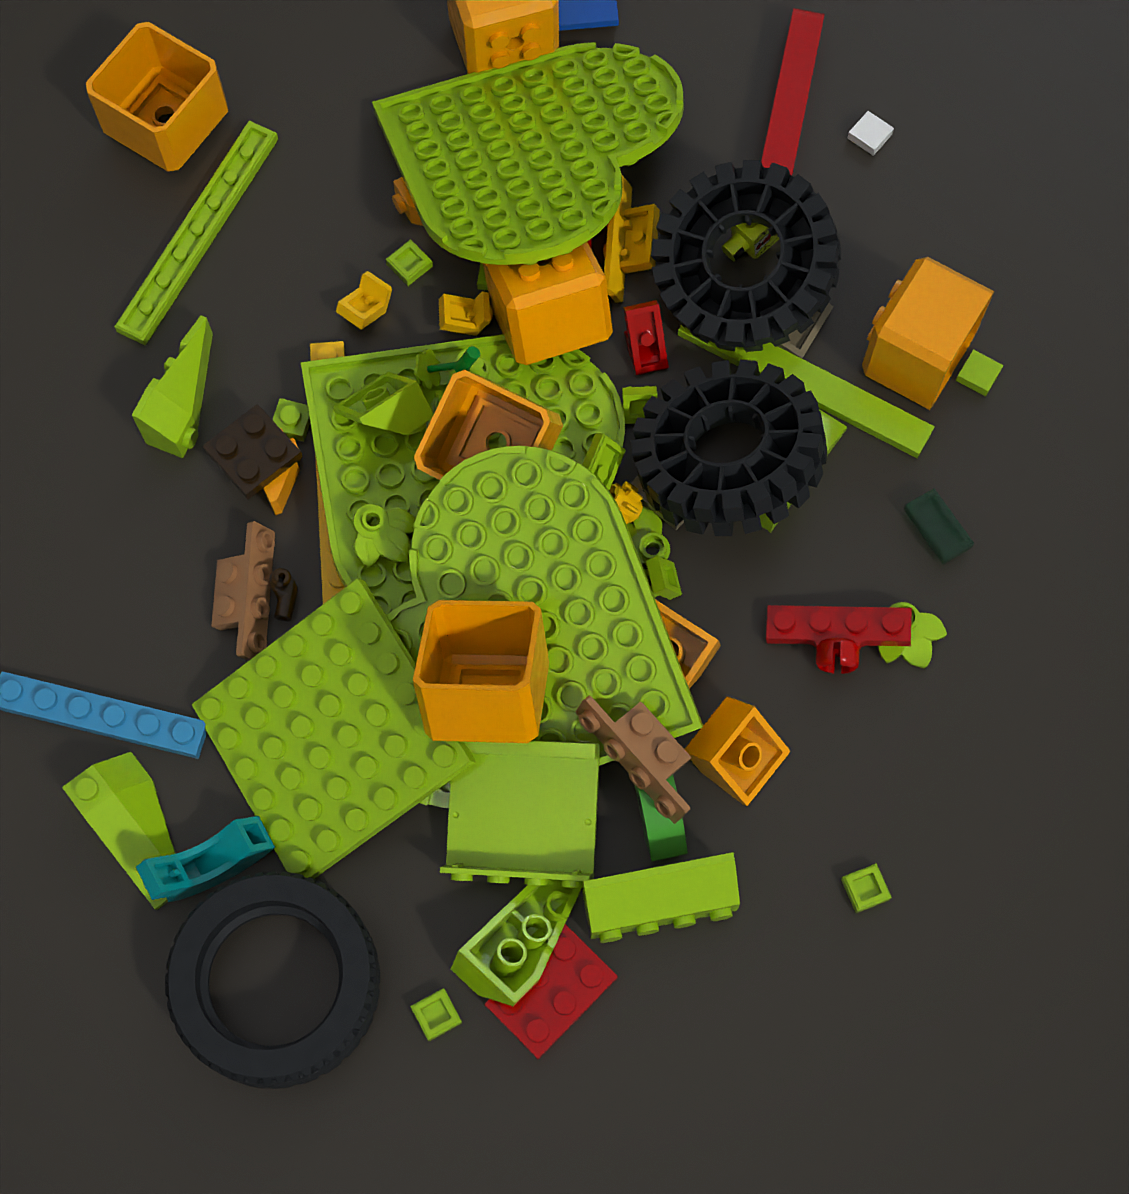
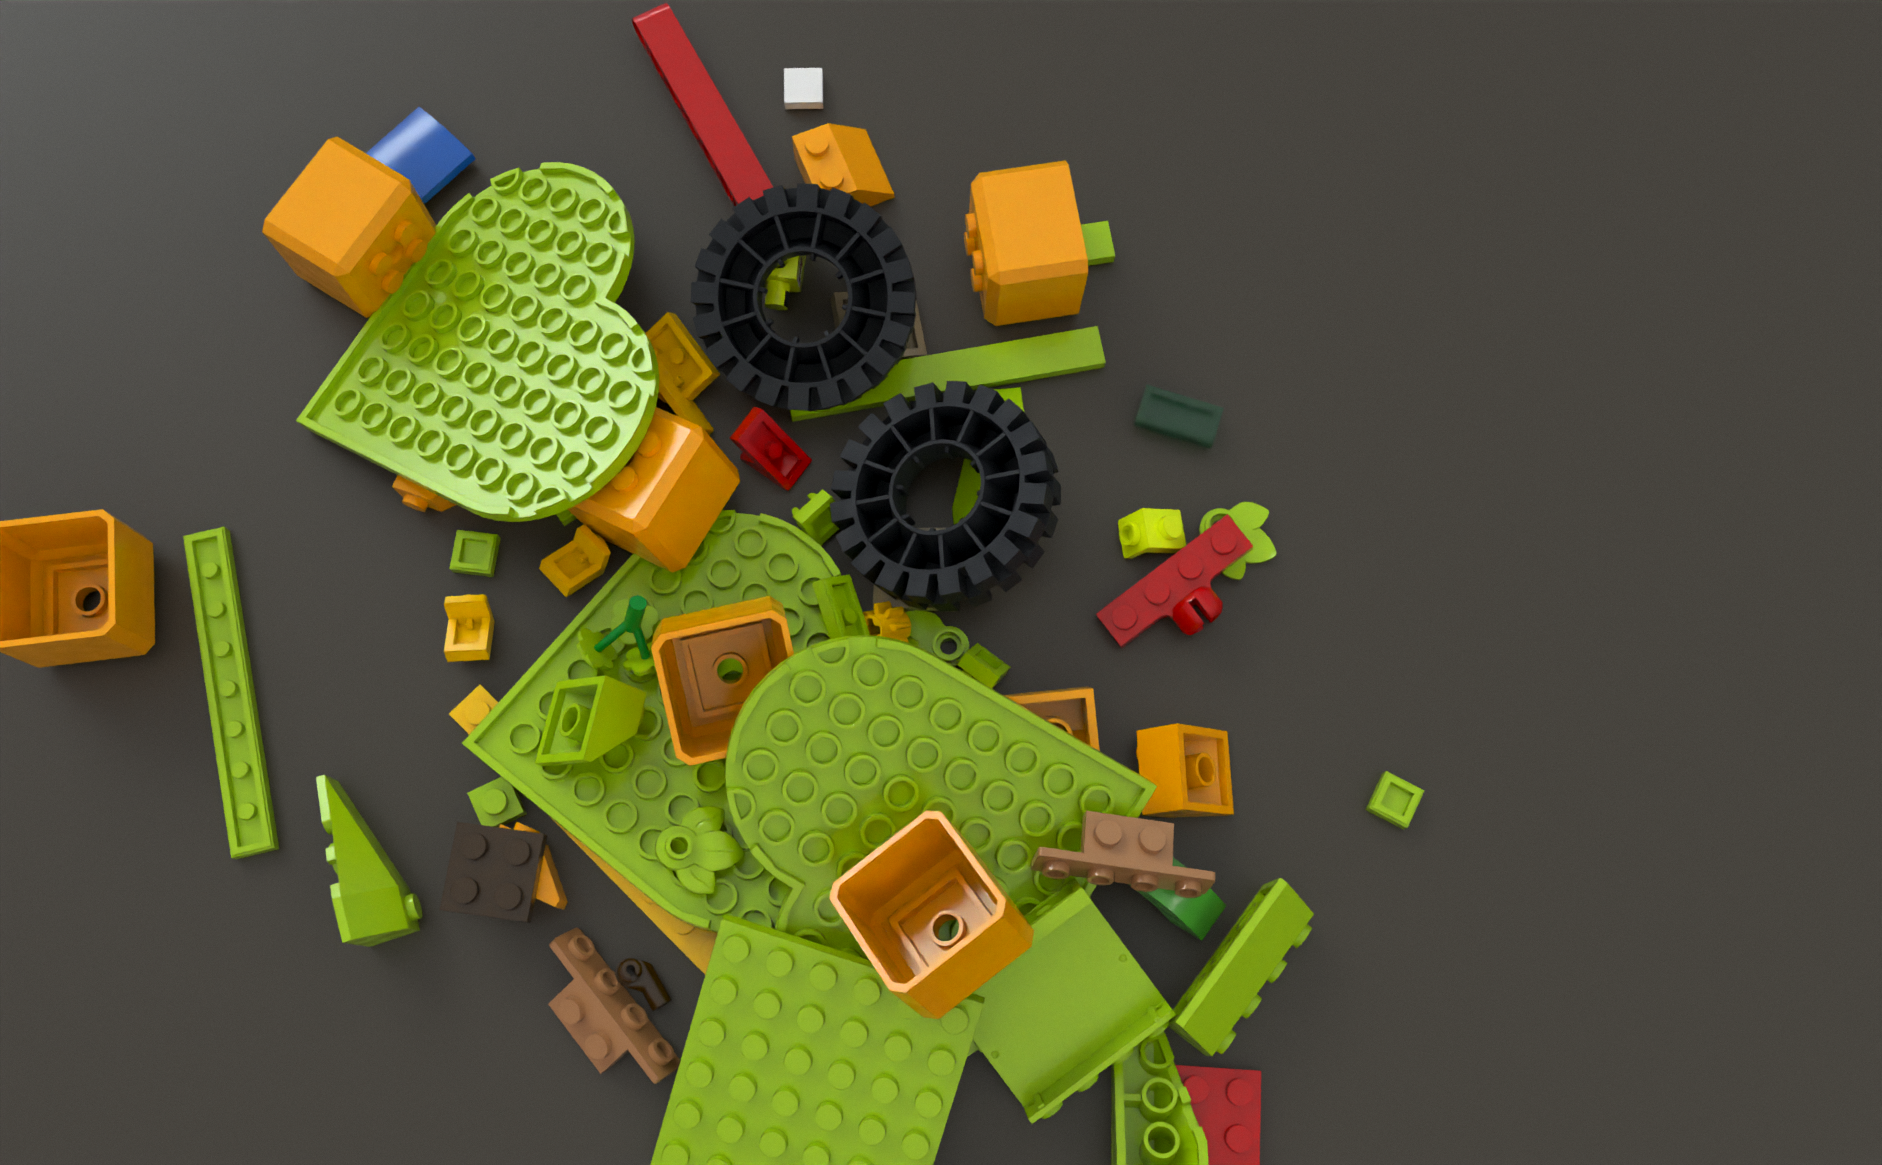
camera: 45 degrees left, 5 degrees up
none -> light orange slope [792,123,895,206]
none -> neon yellow bracket [1118,508,1186,559]

